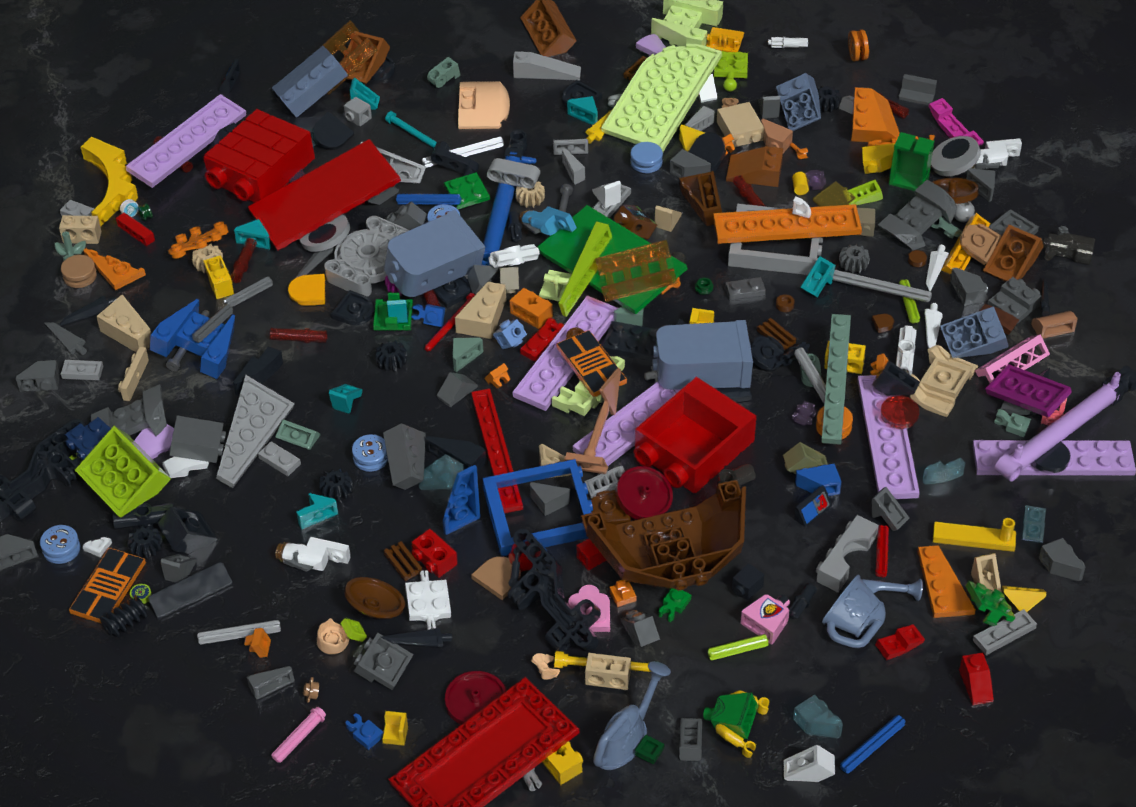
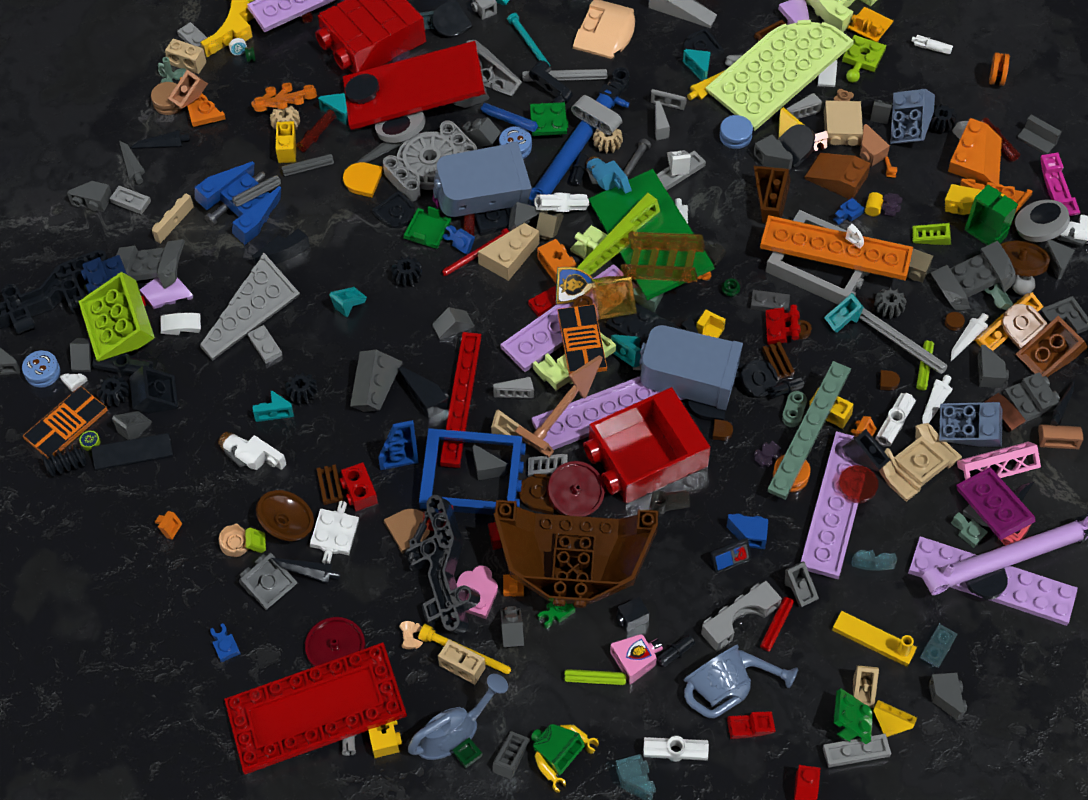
camera: 20 degrees right, 10 degrees up
tan wedge [97,295,151,352] -> none
red piece [116,212,155,246] -> none
dark grey brick [170,416,226,463] -> none
light grey axle [197,620,281,644] -> none
dark grey slope [247,666,294,699] -> none
clear red pin [270,328,327,343] -> none
bright pink axle [272,707,326,763] -> none
sand green slope [276,419,320,450] -> none
medium nougat plate [303,677,319,703] -> none
medium blue head [352,434,388,472] -> none
yellow panel [382,711,408,745] -> none
teal slope [387,300,408,323] -> none
clear light blue slope [419,454,463,490] -> none
sand green slope [453,338,483,372] -> none
orange tile [484,363,510,388] -> none
medium blue brick [493,319,527,349] -> none
reddish brown torso [614,205,657,239] -> none
tan slope [655,205,682,232] -> none
clear red pin [733,175,766,207] -> none
olive slope [783,442,828,474] -> none
light grey axle [794,347,826,404] -> none
clear yellow piece [813,181,855,207] -> none
orange wing [918,545,976,618] -> none
none -> dark grey slope [70,338,94,372]
none -> nougat slope [168,70,208,109]
none -> black tile [345,74,380,104]
none -> light grey slope [493,377,534,399]
none -> shield [556,267,596,304]
none -> clear yellow slope [591,276,637,320]
none -> teal slope [611,335,641,368]
none -> white piece [643,736,709,762]
none -> reddish brown tile [712,419,733,441]
none -> red plate [766,305,801,345]
none -> blue plate [833,198,865,225]

